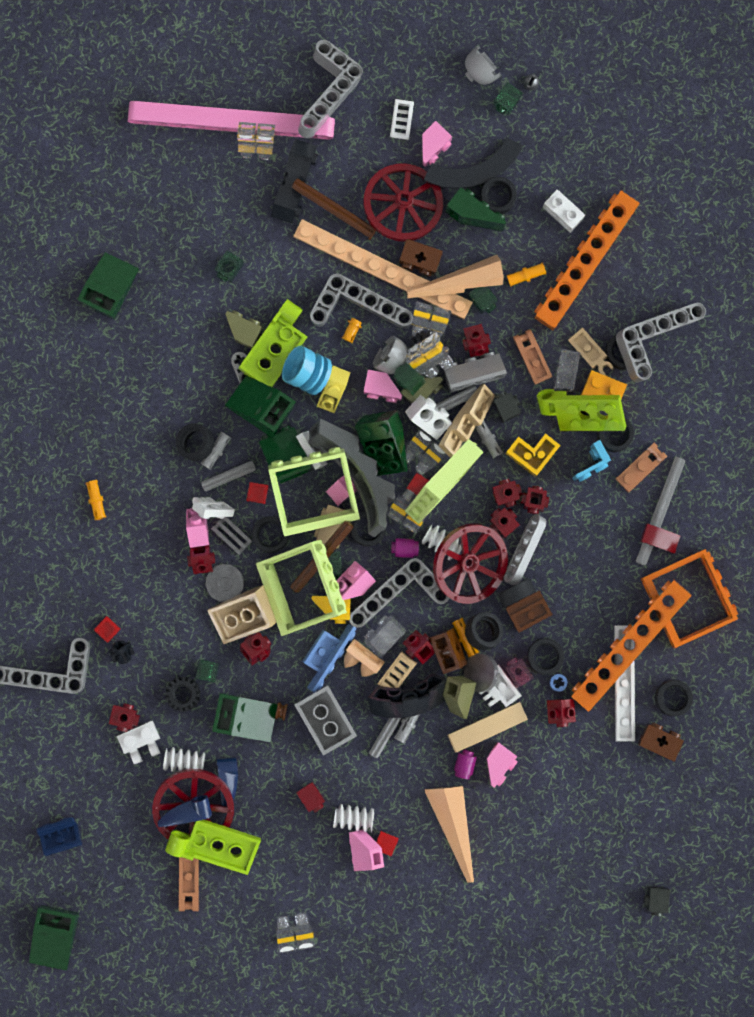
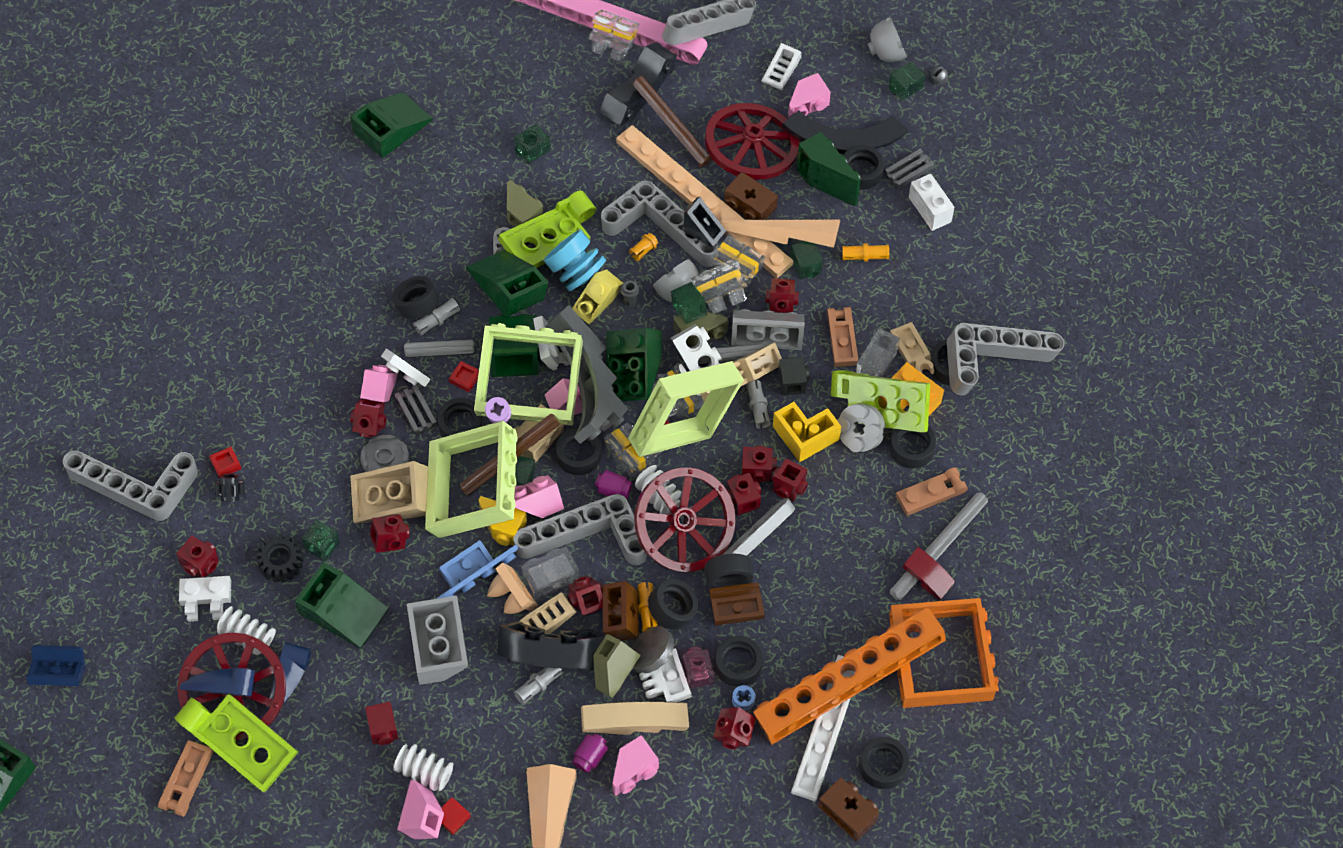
camera: 20 degrees right, 25 degrees down
light orange pin [86,480,106,520] -> none
reddish brown bush [275,702,288,721] -> none
bright pink slope [364,370,402,403] -> none
light grey axle [369,718,401,758] -> none
orange brick [534,191,640,331] -> none
medium azure bracket [572,440,611,482] -> none
none -> lavender wheel [485,397,511,423]
none -> dark grey pin [621,281,639,307]
none -> black slope [683,197,726,247]
none -> light grey plate [837,403,885,452]
none -> flat silver tile [884,148,934,189]

